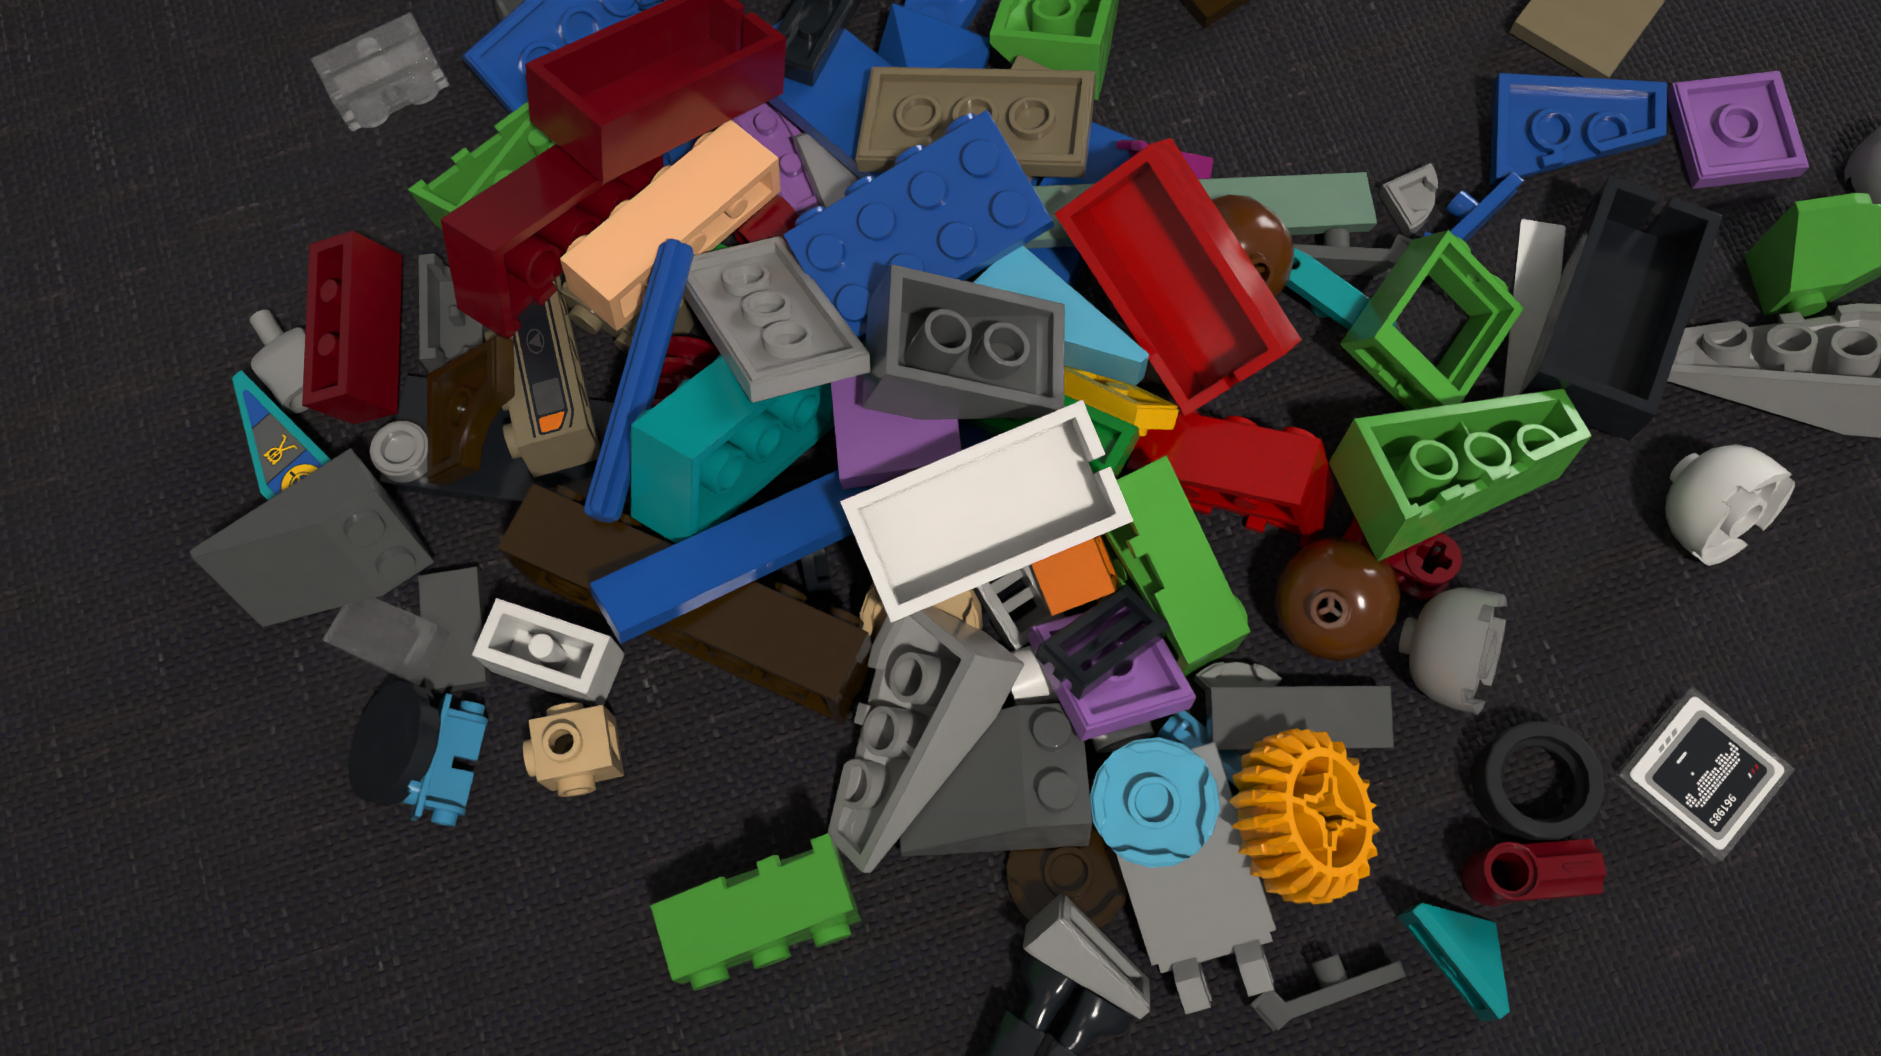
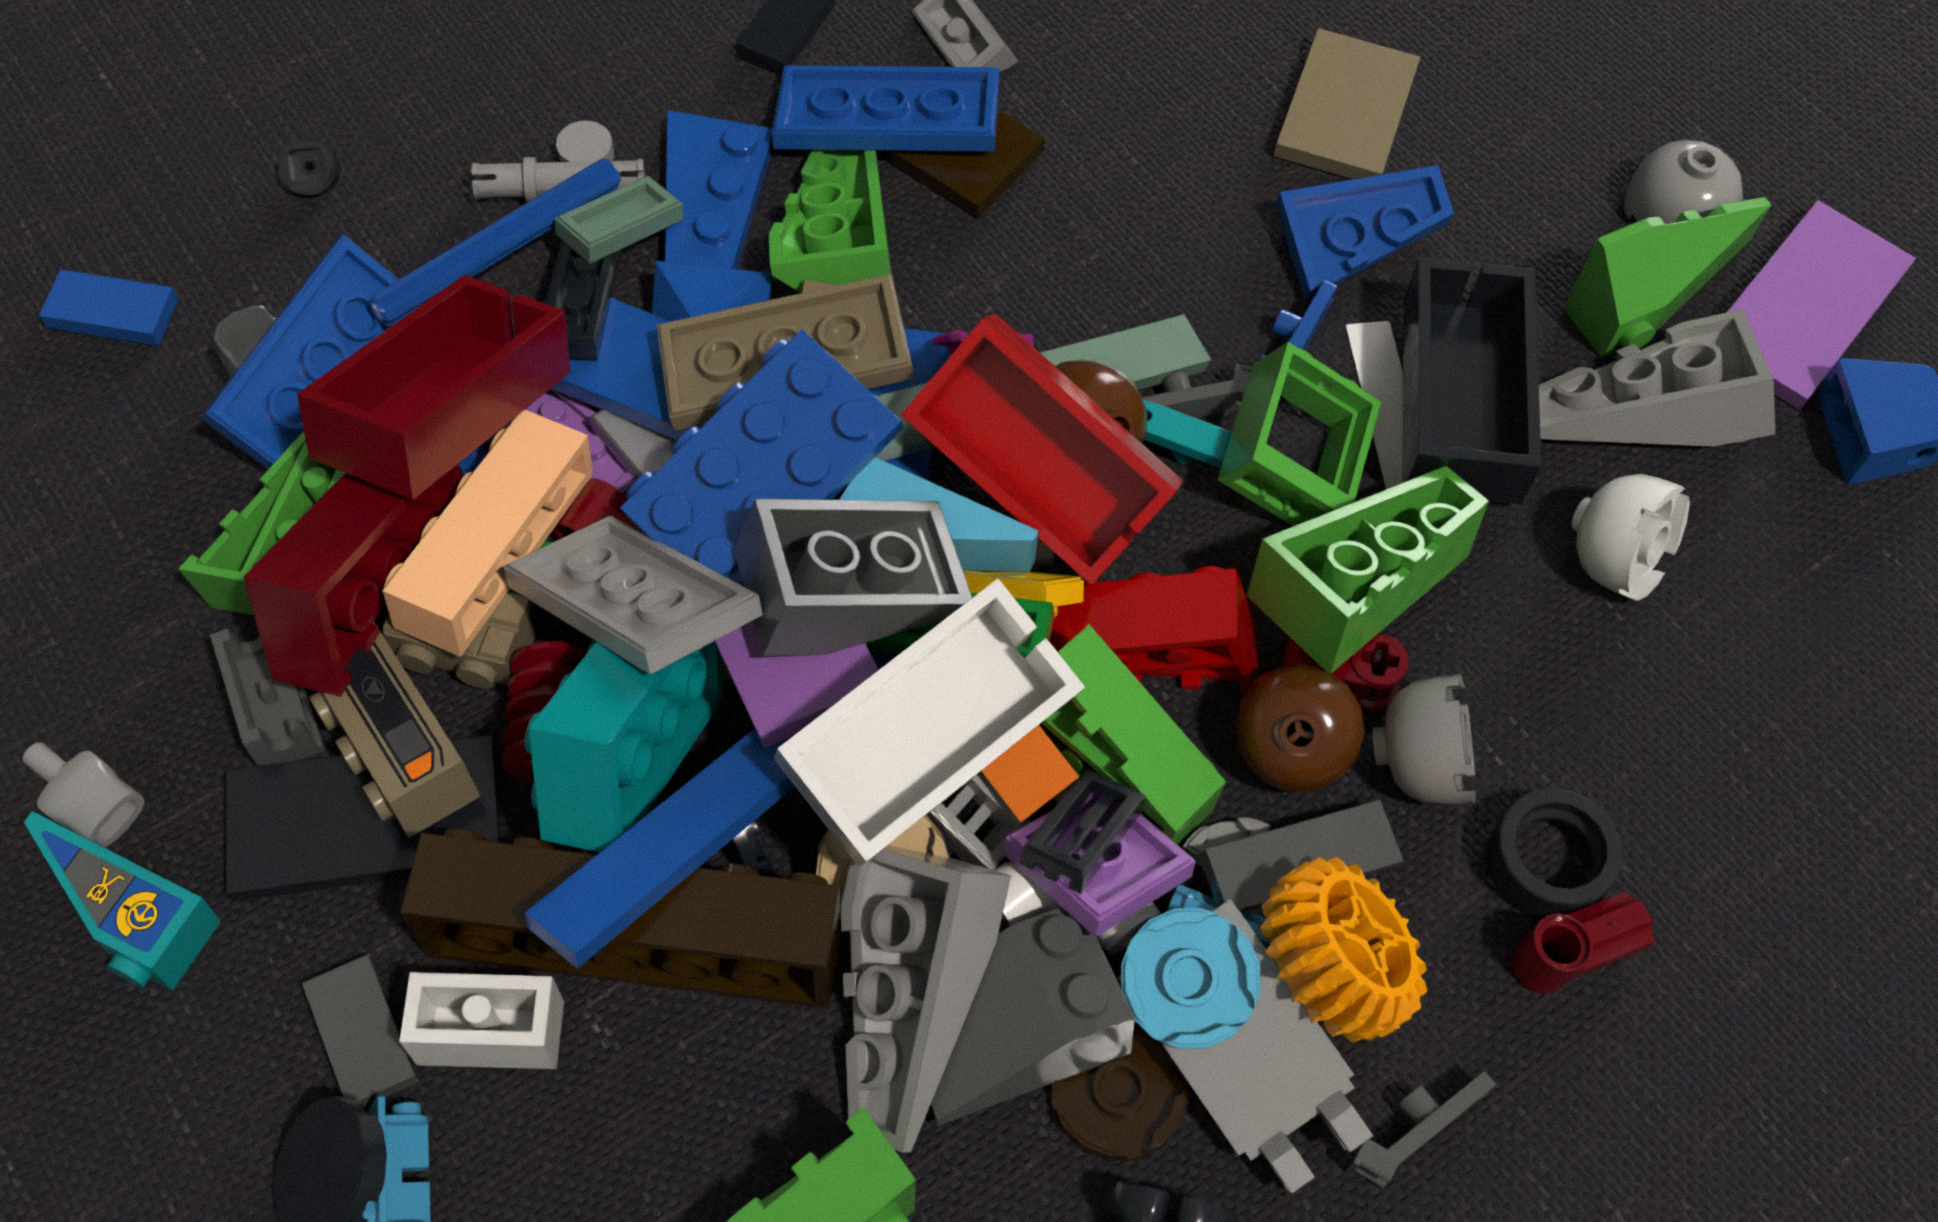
camera: 25 degrees left, 10 degrees down
dark grey slope [190,448,434,627] -> none
dark red brick [302,230,402,425] -> none
clear brick [311,12,449,132] -> none
clear tile [322,598,450,686] -> none
light grey tile [370,421,428,483] -> none
dark brown tile [427,336,515,486] -> none
tan brick [523,703,624,797] -> none
blue axle [584,239,694,523] -> none
light grey slope [1023,893,1150,1019] -> none
light grey tile [1379,163,1438,238] -> none
teal slope [1397,903,1510,1022] -> none
tile [1611,686,1795,864] -> none
medium lavender tile [1667,71,1809,189] -> none

